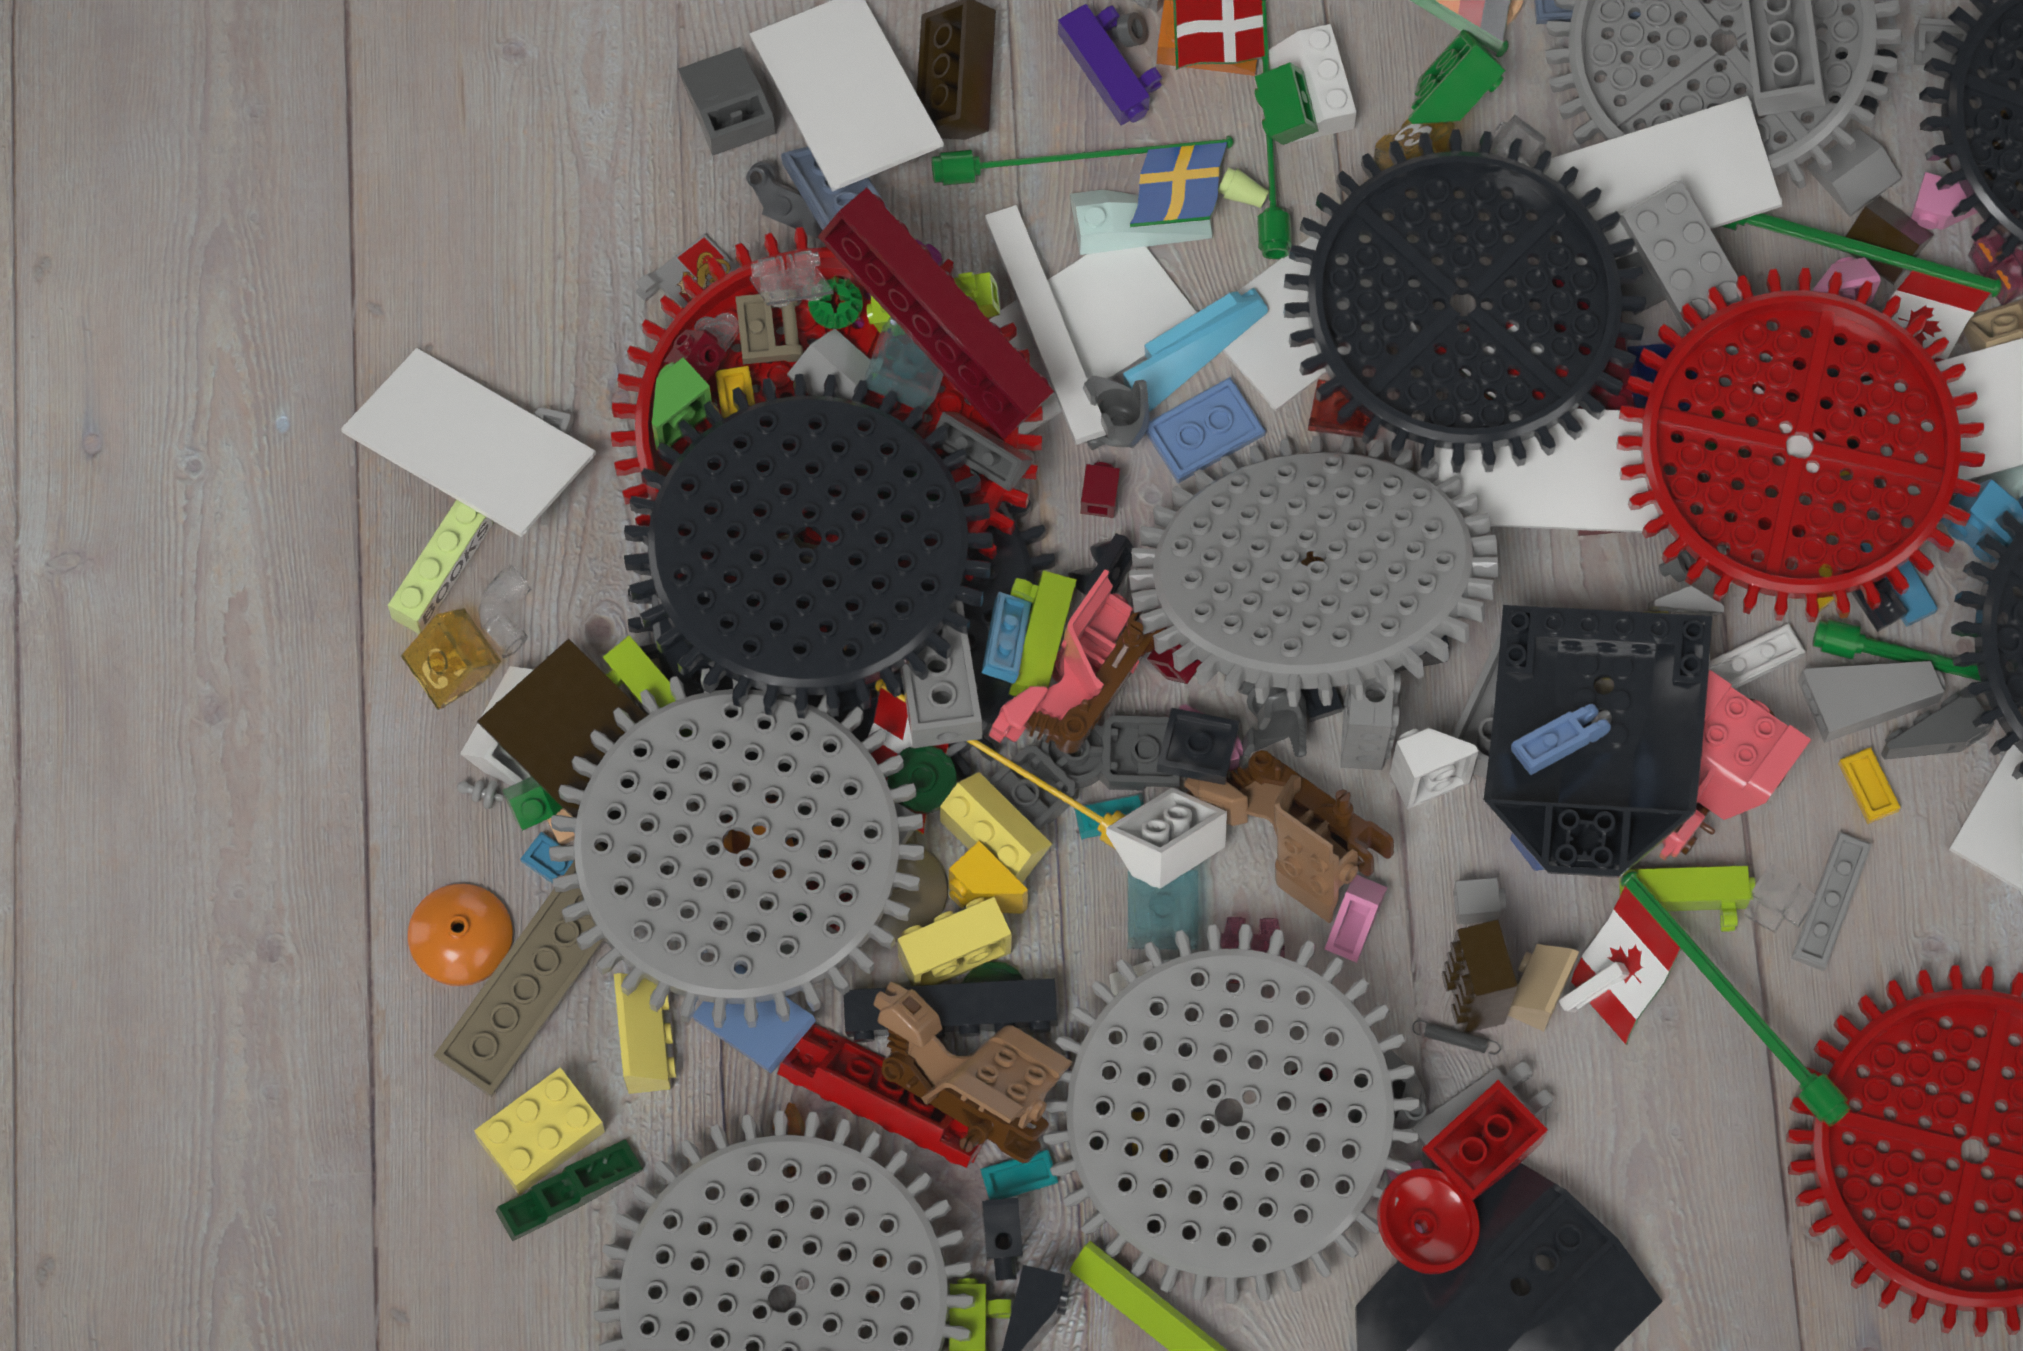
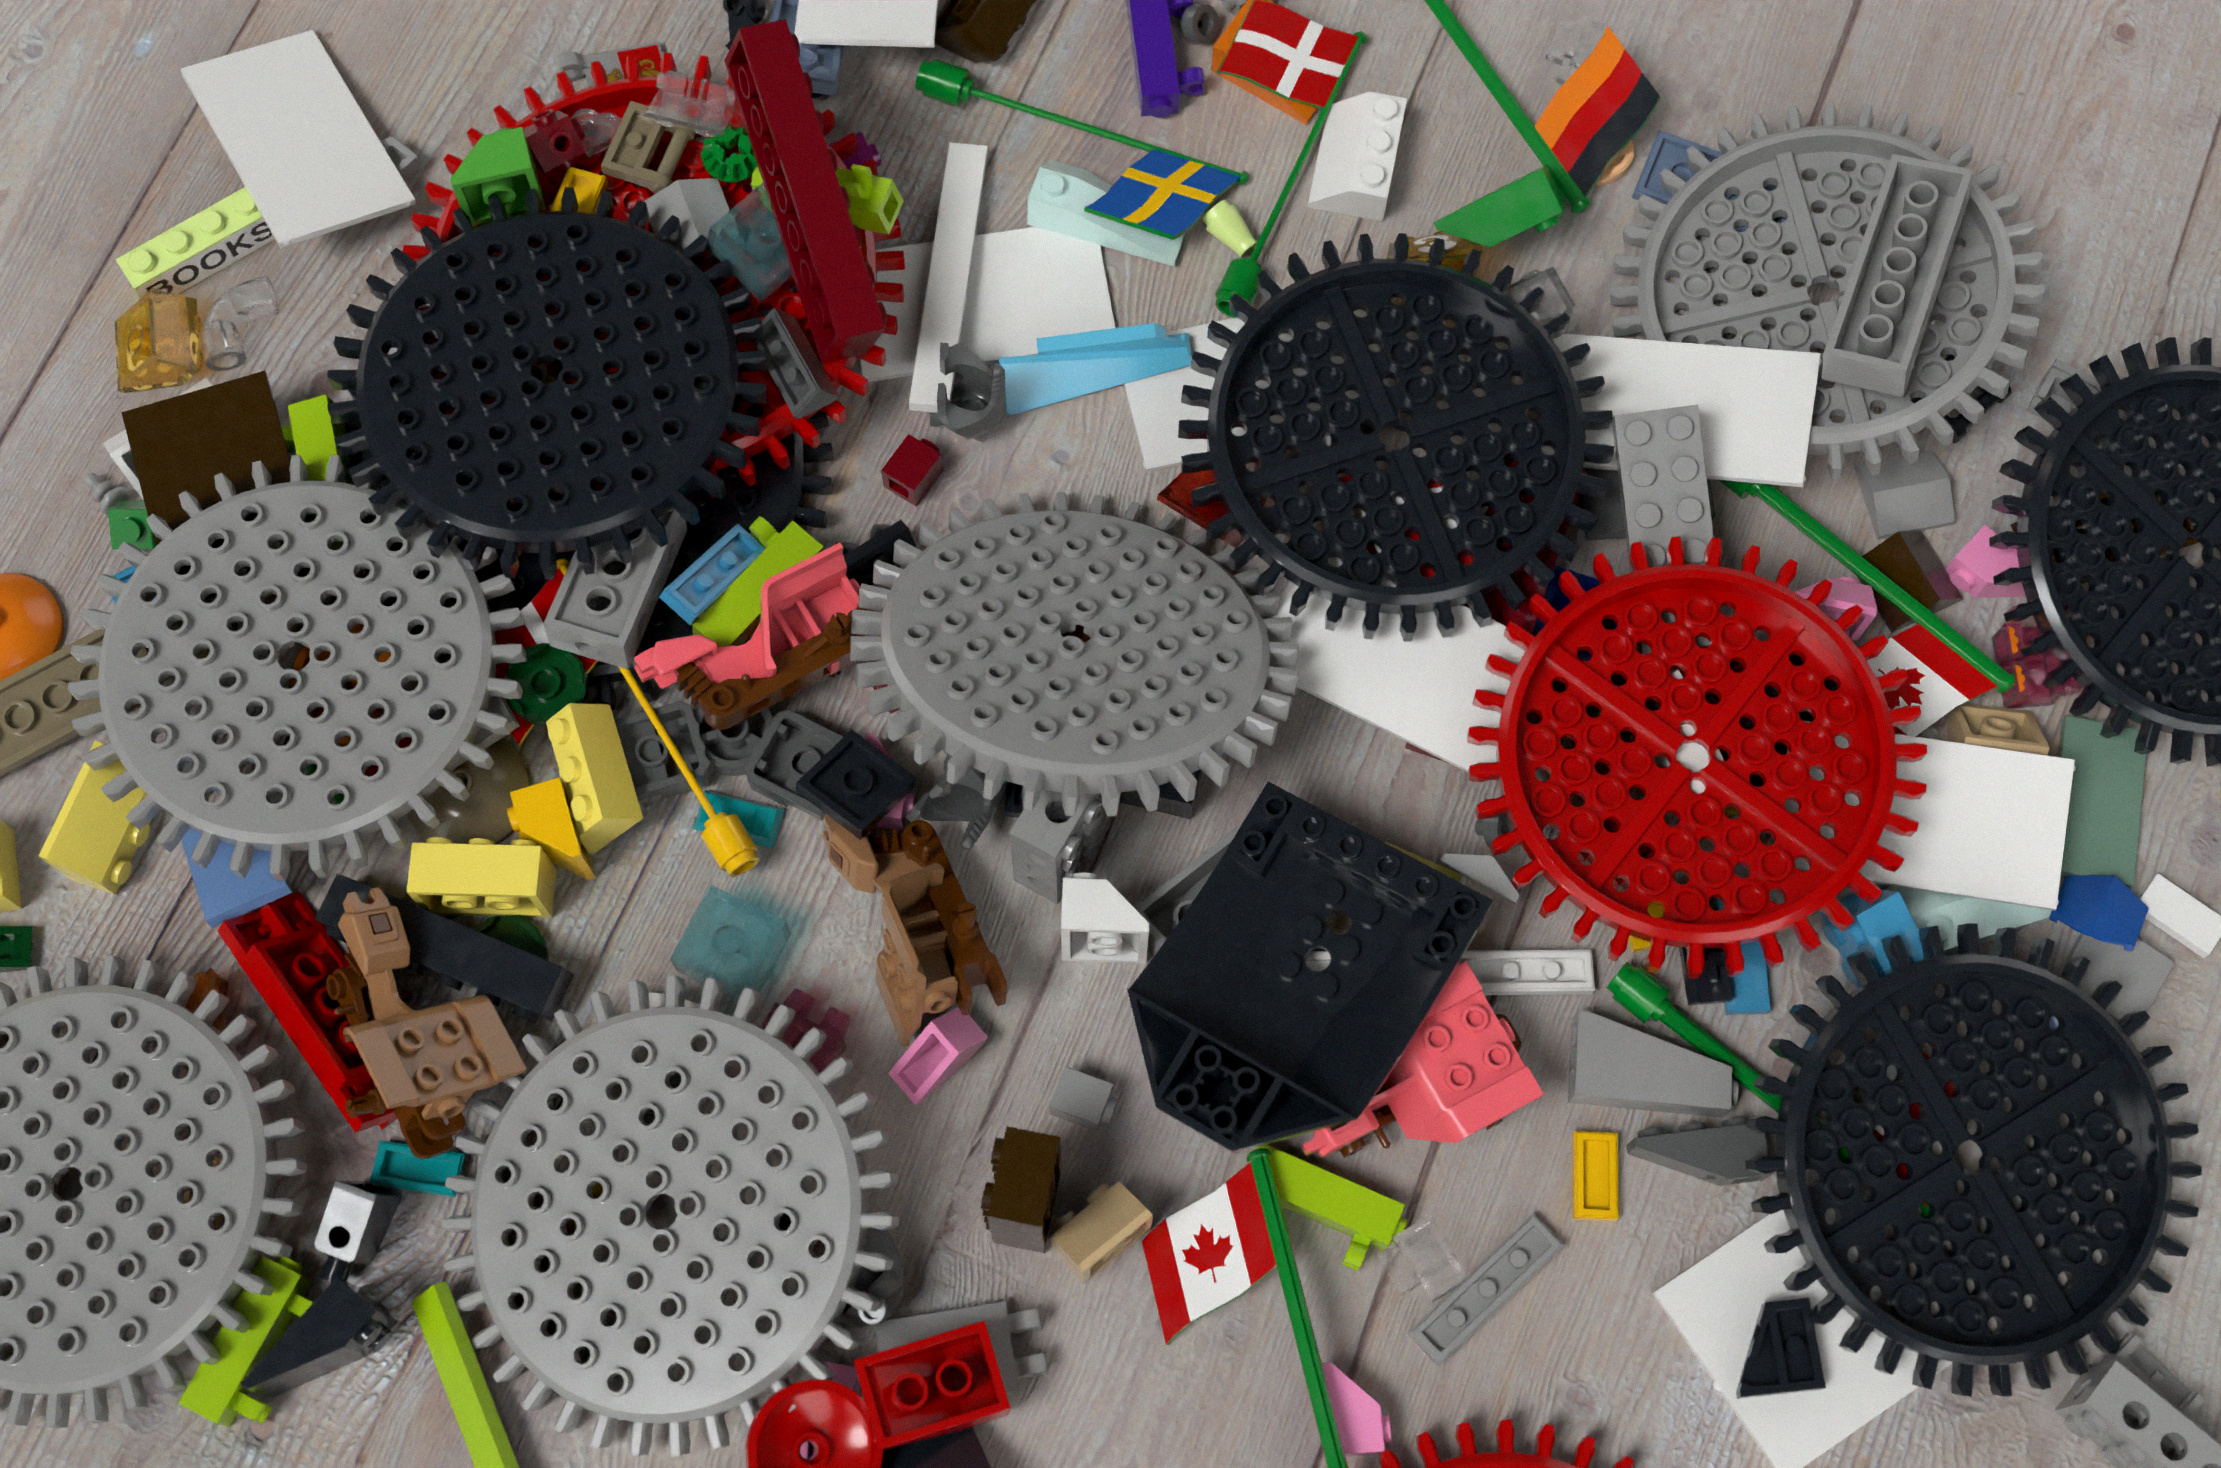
camera: 25 degrees right, 0 degrees up
white slope [1106,787,1227,889] -> none
medium blue tile [1146,377,1265,484] -> none
green brick [1255,62,1319,145] -> none
dark grey piece [1412,1020,1501,1055] -> none
medium blue hinge [1511,704,1611,775] -> none
white tile [1558,962,1630,1013] -> none
none -> bright pink slope [1322,1362,1391,1457]

